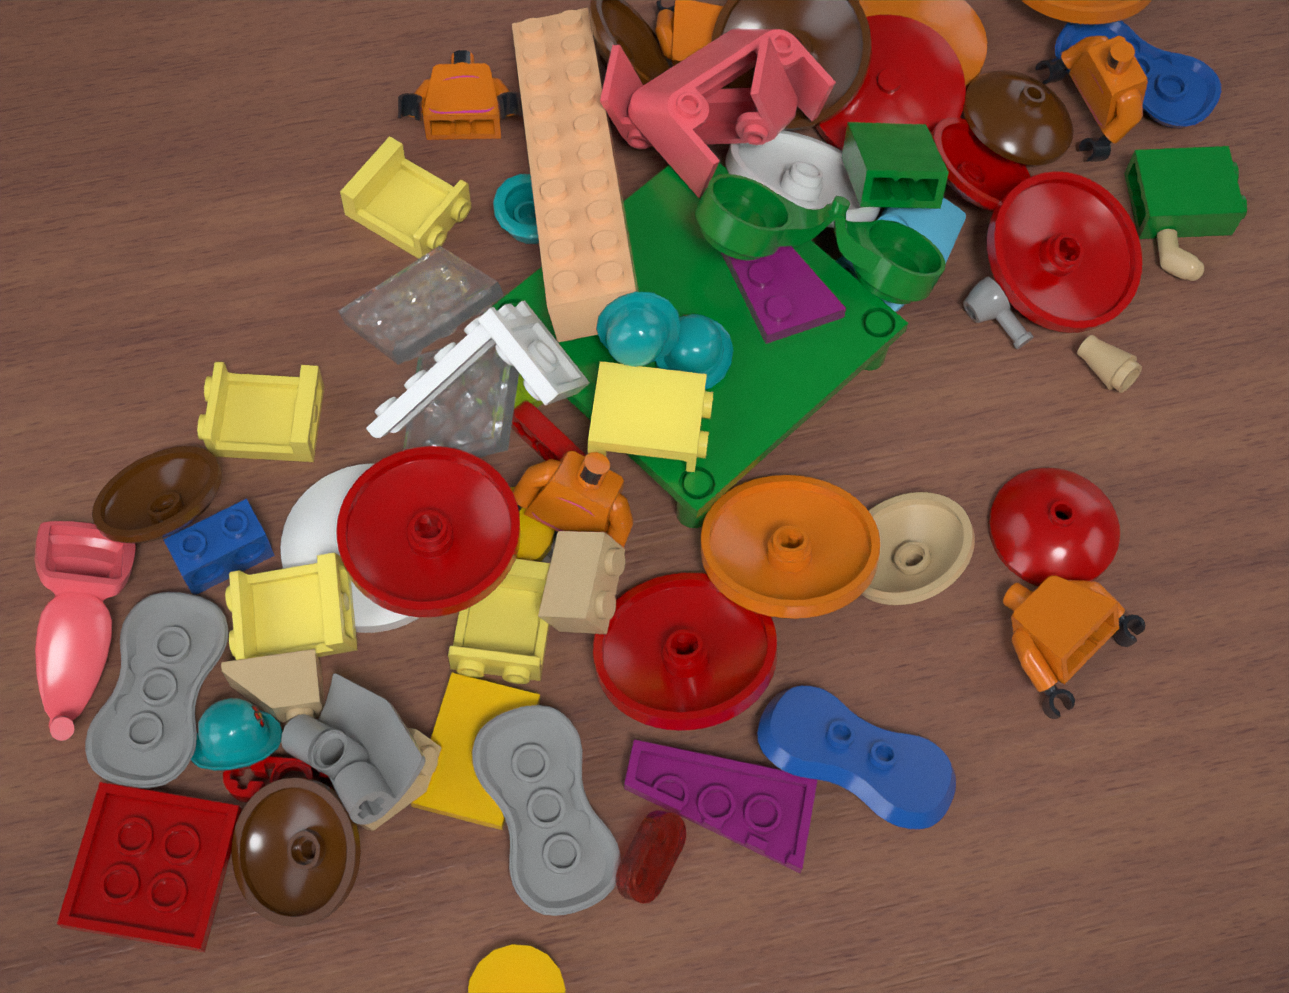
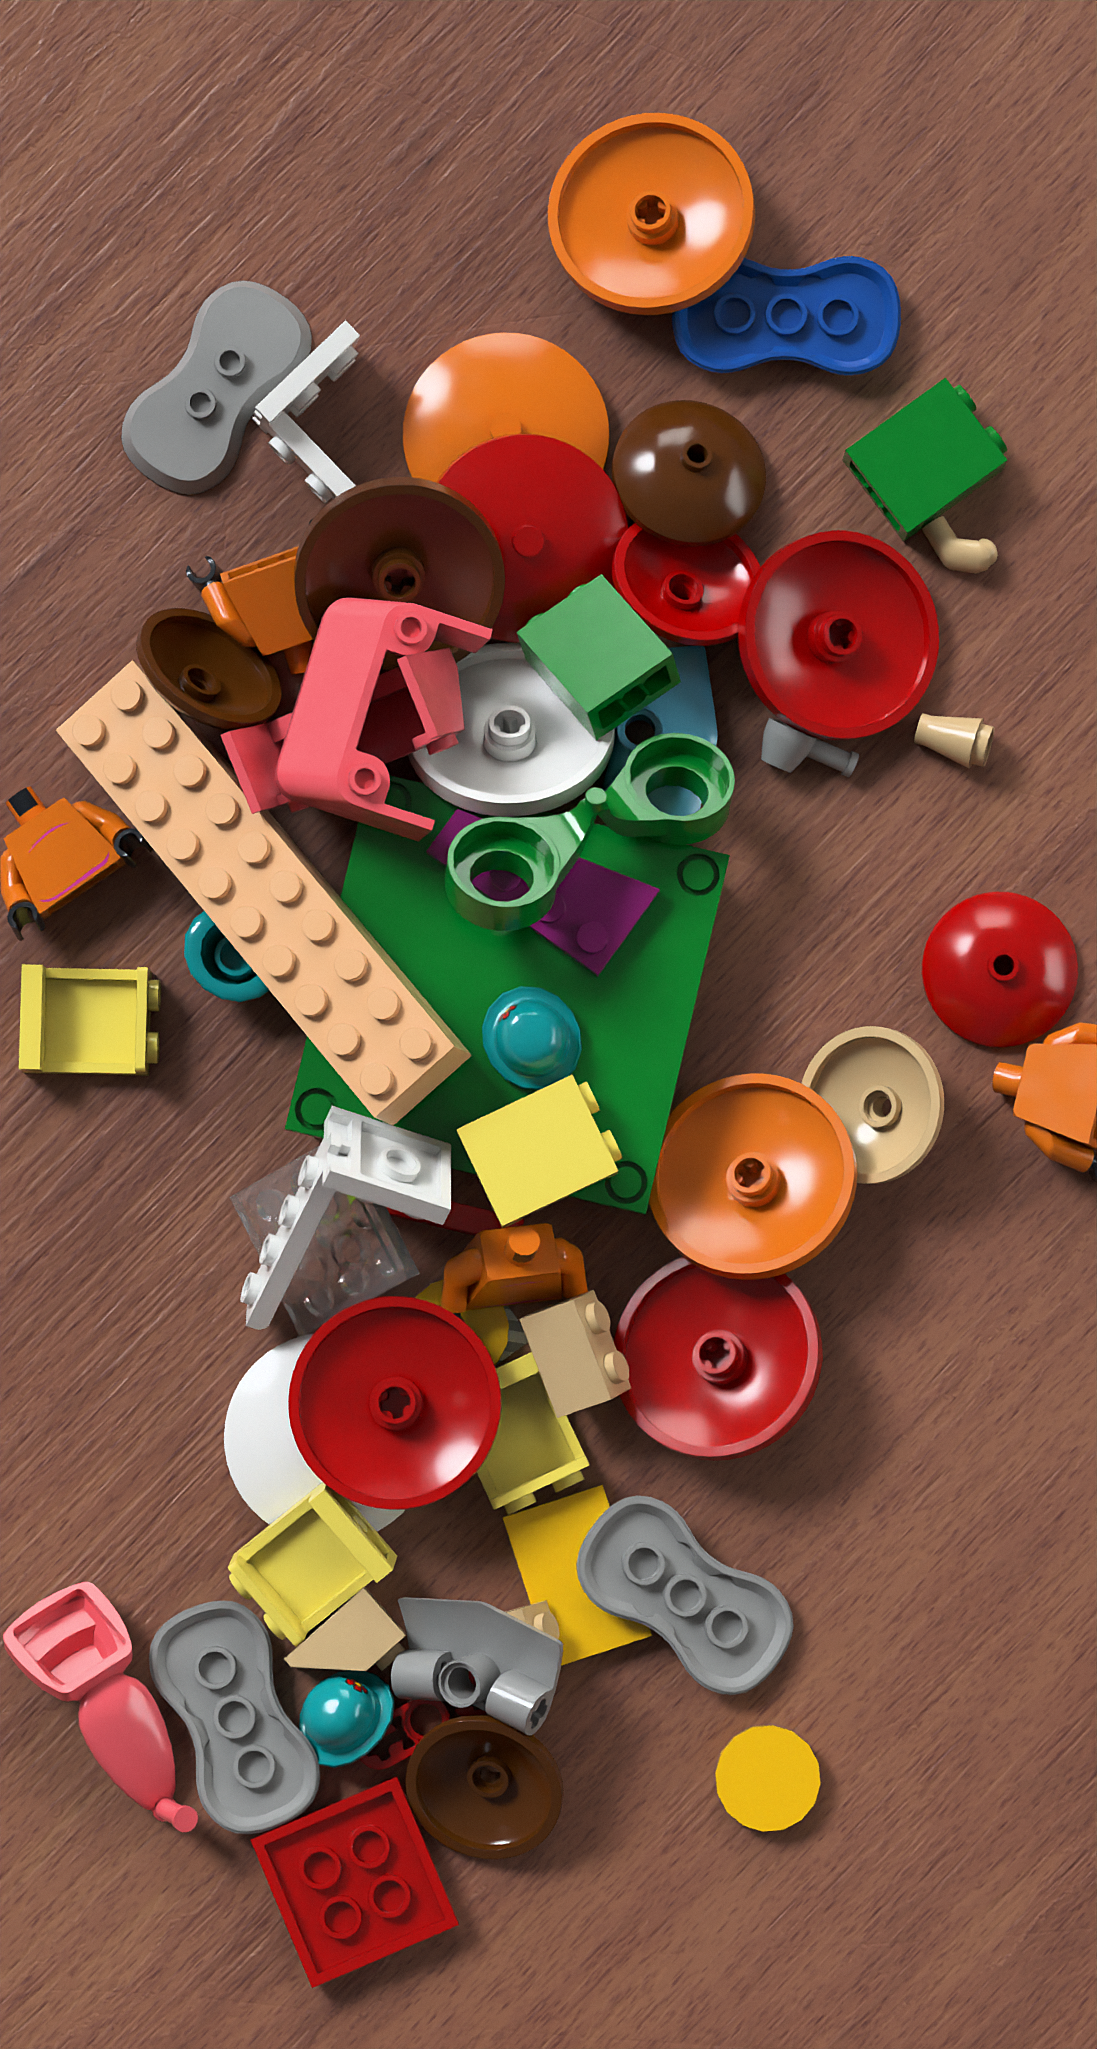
camera: 30 degrees left, 20 degrees up
reddish brown dish [92,446,222,544] -> none
blue brick [163,499,275,595] -> none
light yellow panel [197,362,324,462] -> none
clear plate [338,246,504,365] -> none
teal hat [596,292,681,367] -> none
clear red plate [616,810,686,904] -> none
magenta wing [624,740,817,873] -> none
blue plate [757,686,956,829] -> none
orange torso [1035,36,1148,162] -> none

